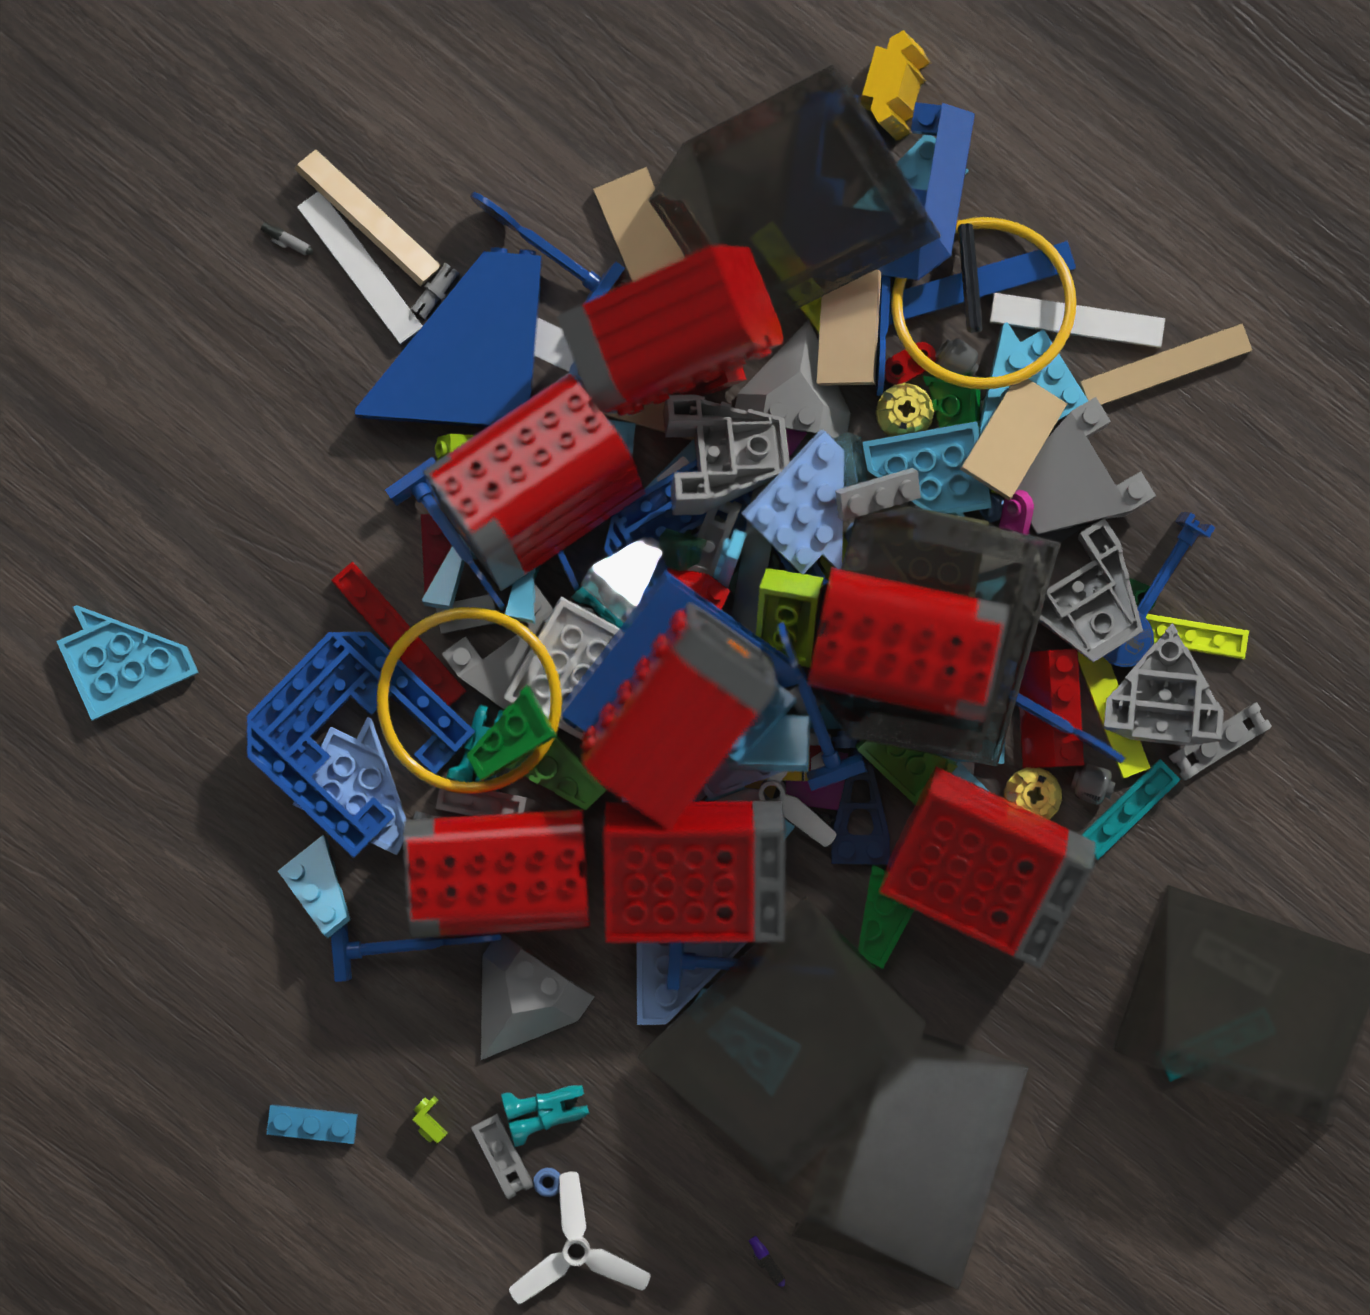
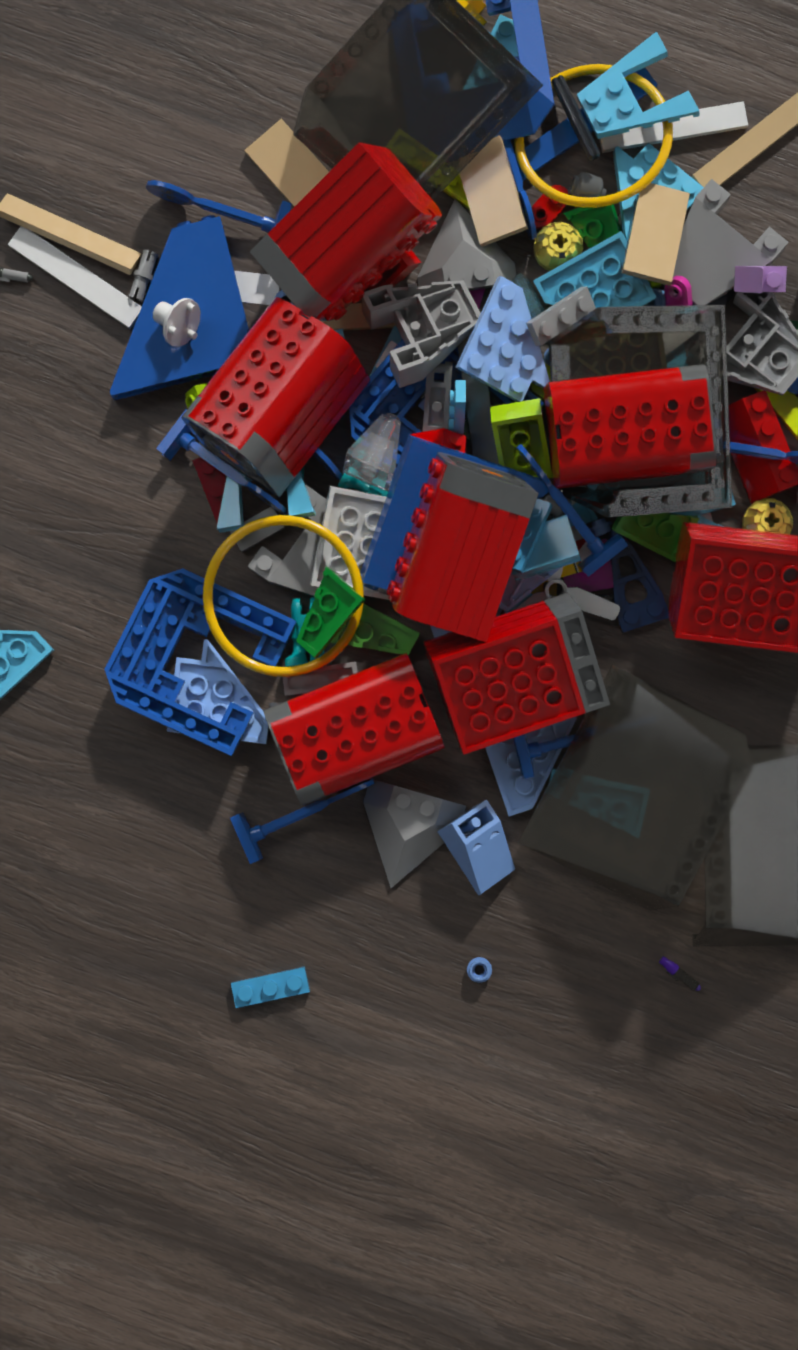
camera: 15 degrees left, 0 degrees up
medium azure wing [278,835,351,938] -> none
red tile [331,561,467,707] -> none
lime bracket [412,1096,448,1143] -> none
light grey plate [471,1113,534,1200] -> none
teal piece [501,1085,590,1147] -> none
white piece [509,1171,650,1304] -> none
clear green piece [658,529,707,572] -> none
green wing [857,864,915,969] -> none
none -> white piece [153,298,201,347]
none -> medium blue slope [437,800,515,895]
none -> medium azure wing [577,32,700,139]
none -> lavender slope [734,266,787,293]

